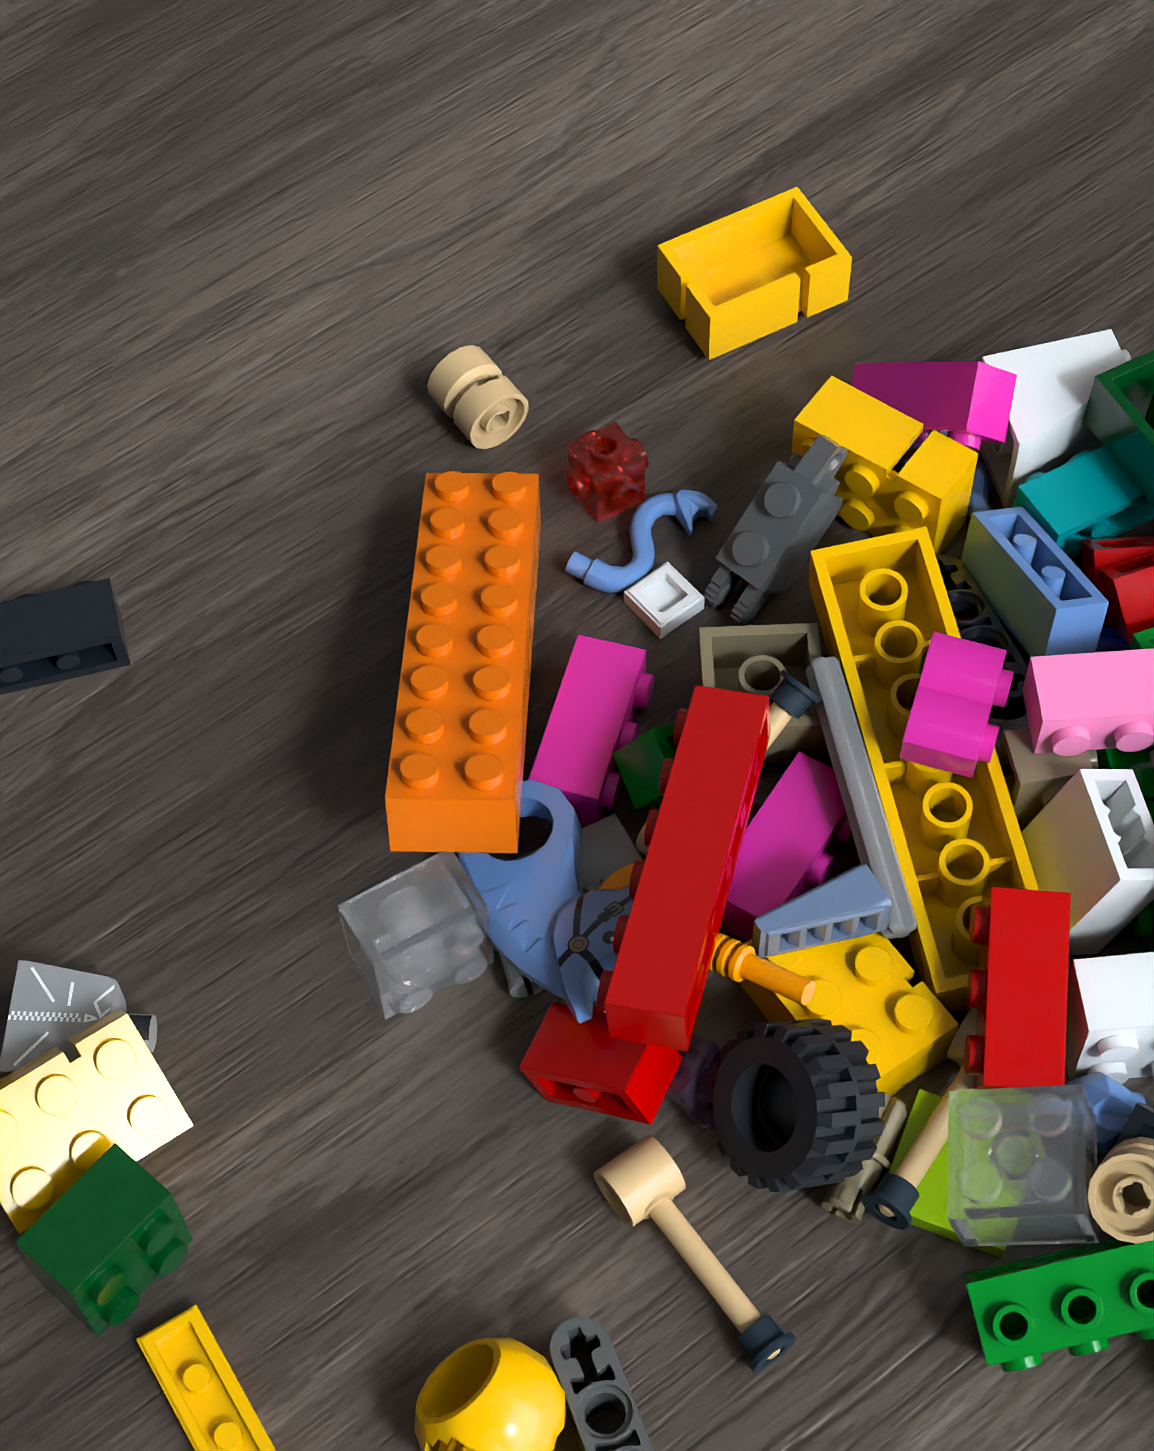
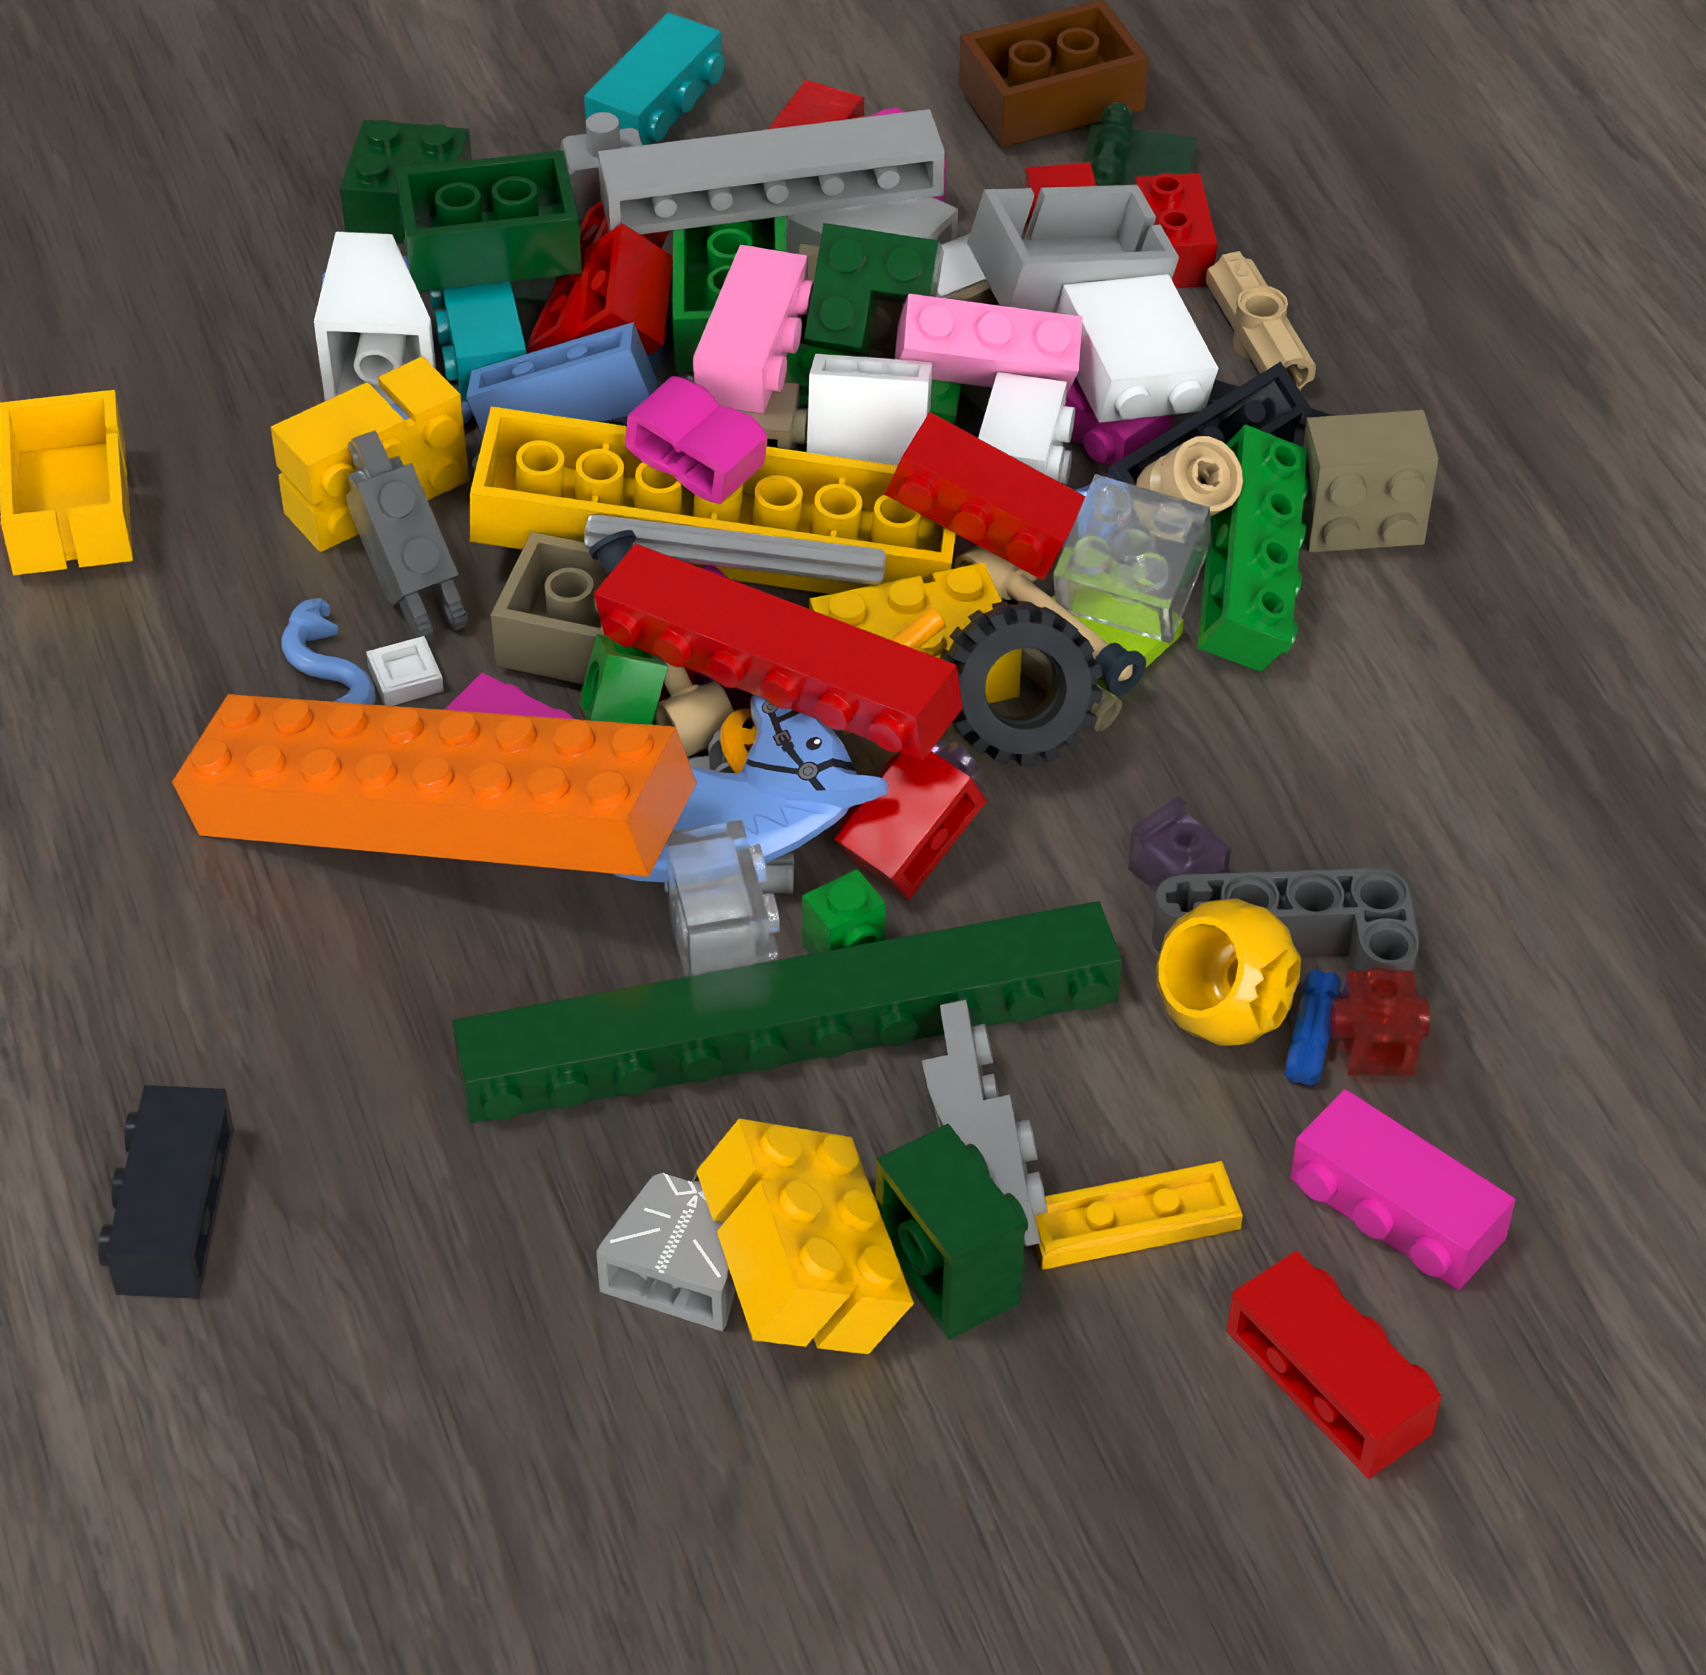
camera: 75 degrees left, 10 degrees down
tan wheel [427,345,529,449] -> none
clear red brick [564,422,649,524] -> none
tan piece [594,1135,796,1373] -> none
sand blue slope [752,864,892,958] -> none
dark pink brick [851,361,1017,451] -> none
none -> dark green brick [452,901,1122,1123]
none -> green brick [802,869,886,954]
none -> light grey slope [922,1000,1048,1246]
none -> clear purple brick [1128,796,1231,892]

